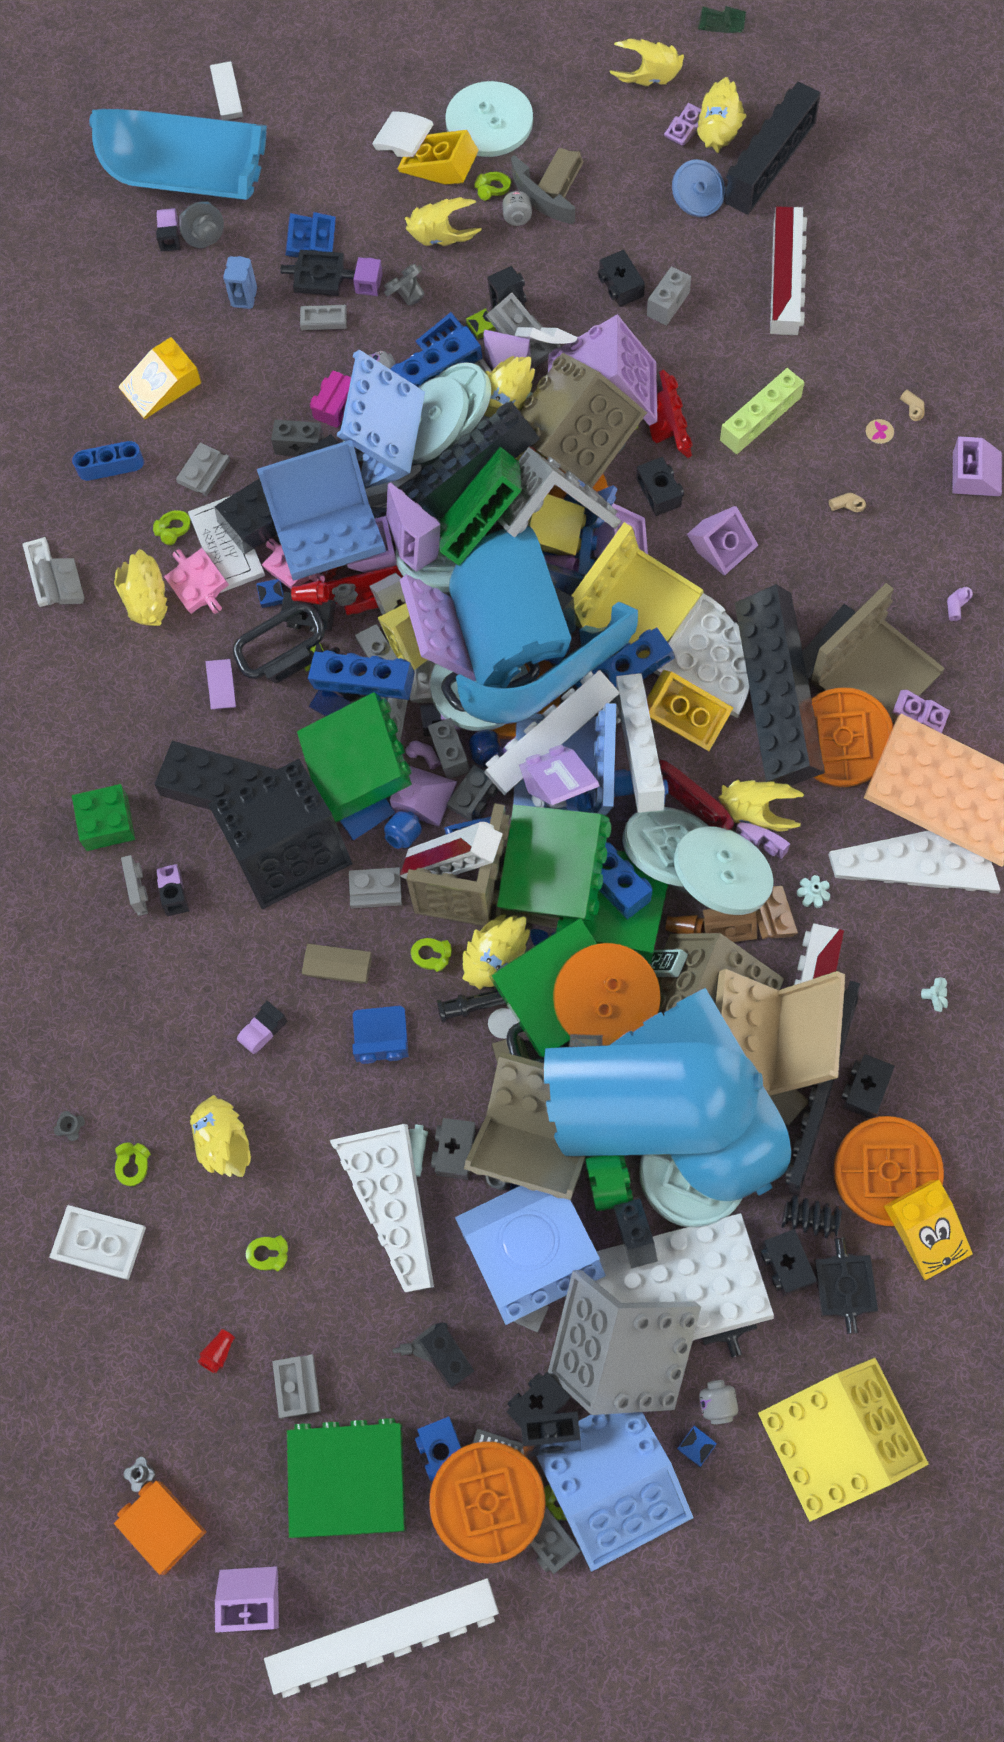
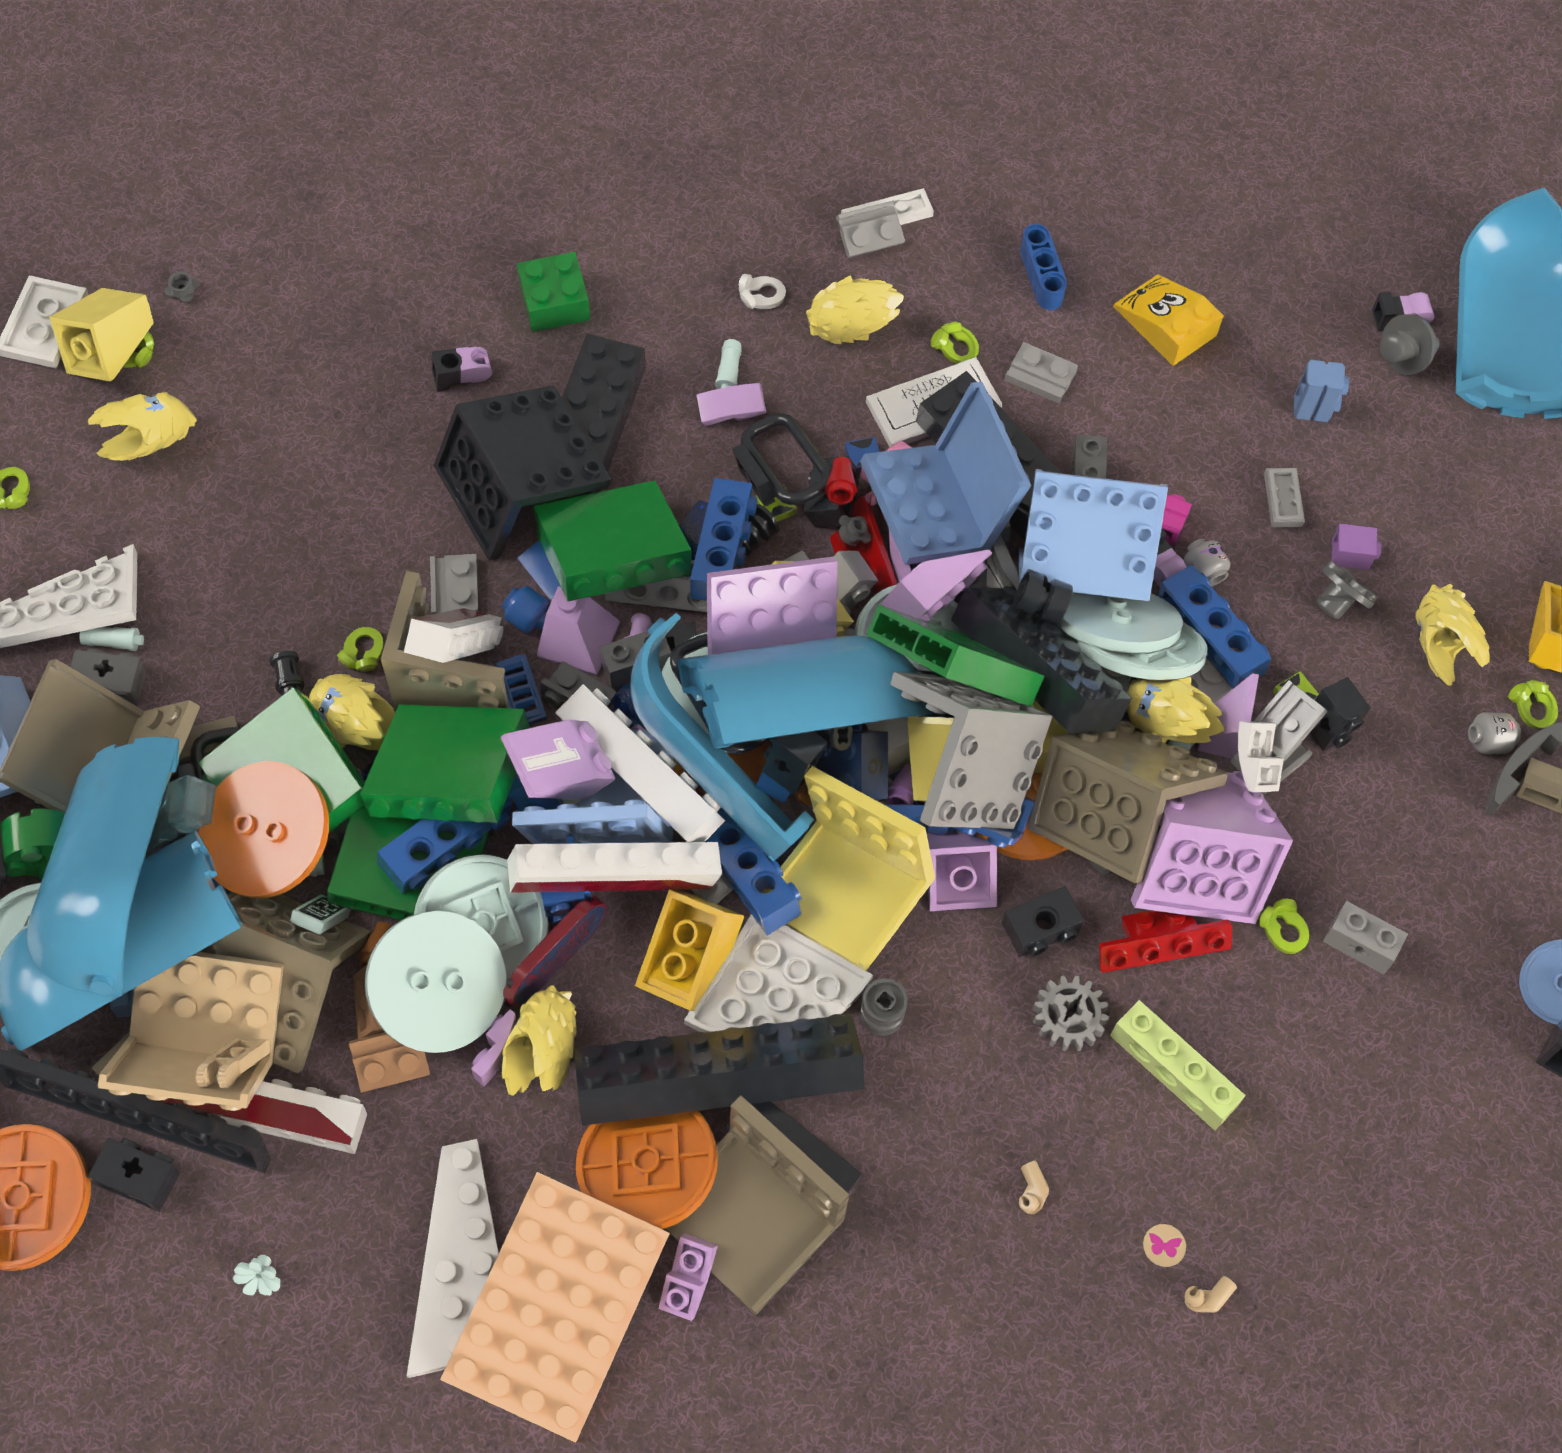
camera: 80 degrees right, 5 degrees down
light grey plate [121,855,148,916] -> none
bright pink plate [164,548,229,614] -> none
leg [237,1001,288,1054] -> none
black plate [280,250,355,296] -> none
blue slope [285,212,336,257] -> none
dark tan piece [302,944,372,984] -> none
blue bracket [352,1006,409,1064] -> none
blue slope [416,312,463,350] -> none
black brick [597,249,645,307] -> none
lavender slope [687,506,758,575] -> none
brick [770,206,807,335] -> none
light aqua plant [797,875,830,908] -> none
lavender arm [947,587,973,621] -> none
lavender slope [952,437,1002,496] -> none
none -> light yellow slope [49,288,153,381]
none -> tan hinge [196,1038,270,1088]
none -> light aqua piece [715,339,742,389]
none -> white piece [739,274,786,309]
none -> dark grey wheel [860,978,908,1036]
none -> black wheel [1013,569,1073,625]
none -> light grey gear [1033,976,1109,1051]
none -> lime piece [1260,899,1309,954]

